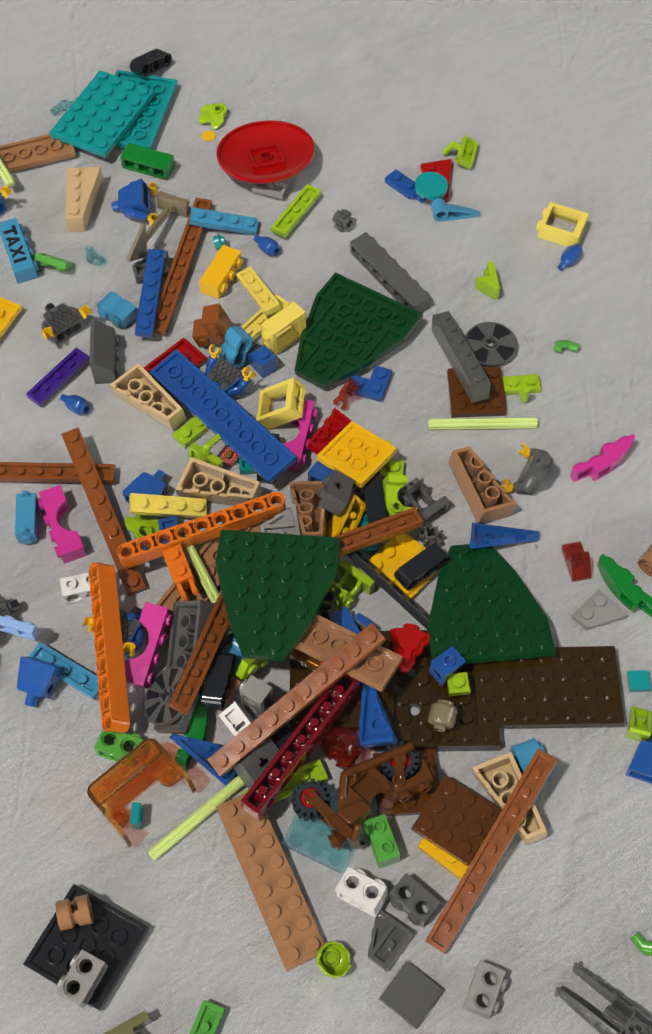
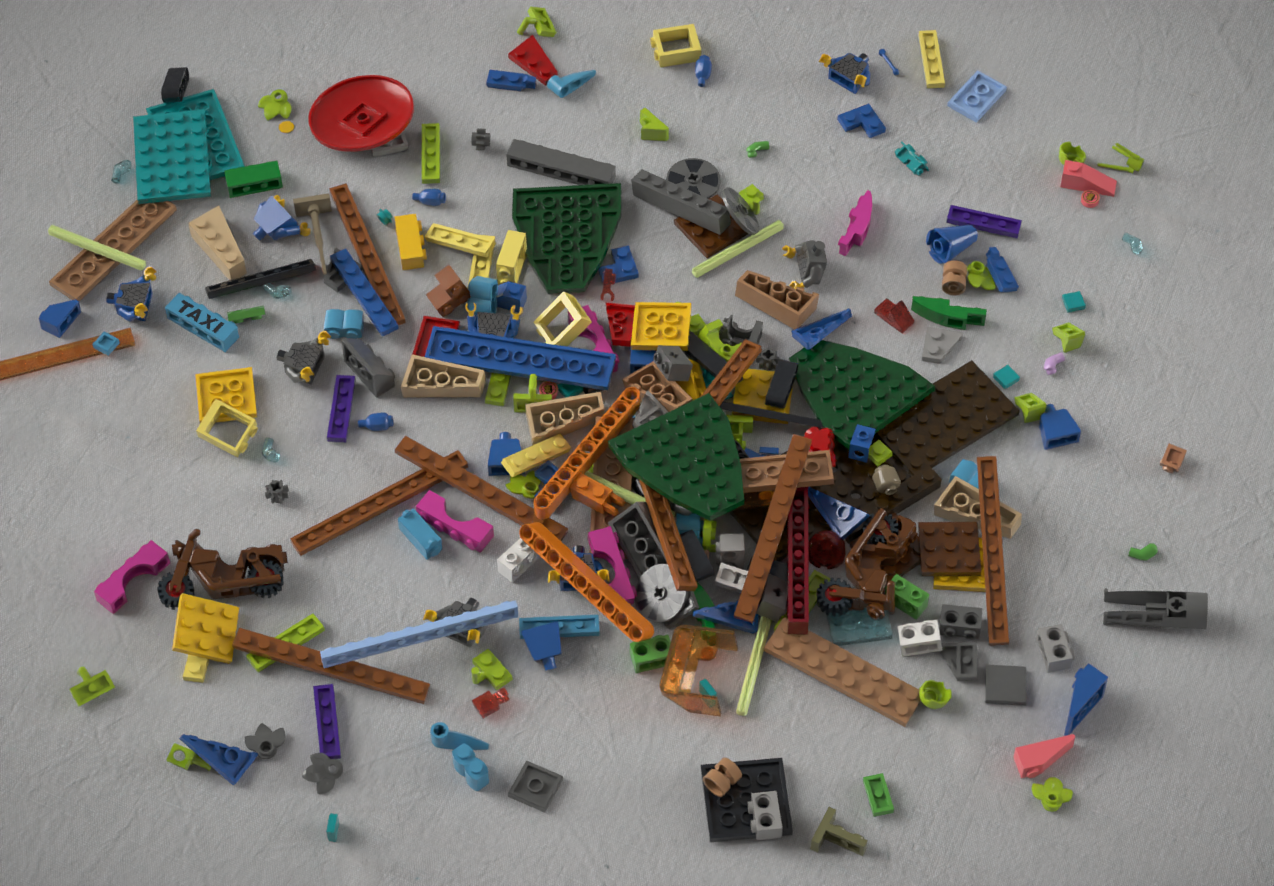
camera: 35 degrees left, 5 degrees down
dark azure plate [189,207,258,236] -> none
teal tile [414,172,448,201] -> none
none -> black tile [205,259,316,299]
none -> dark grey piece [722,187,759,235]

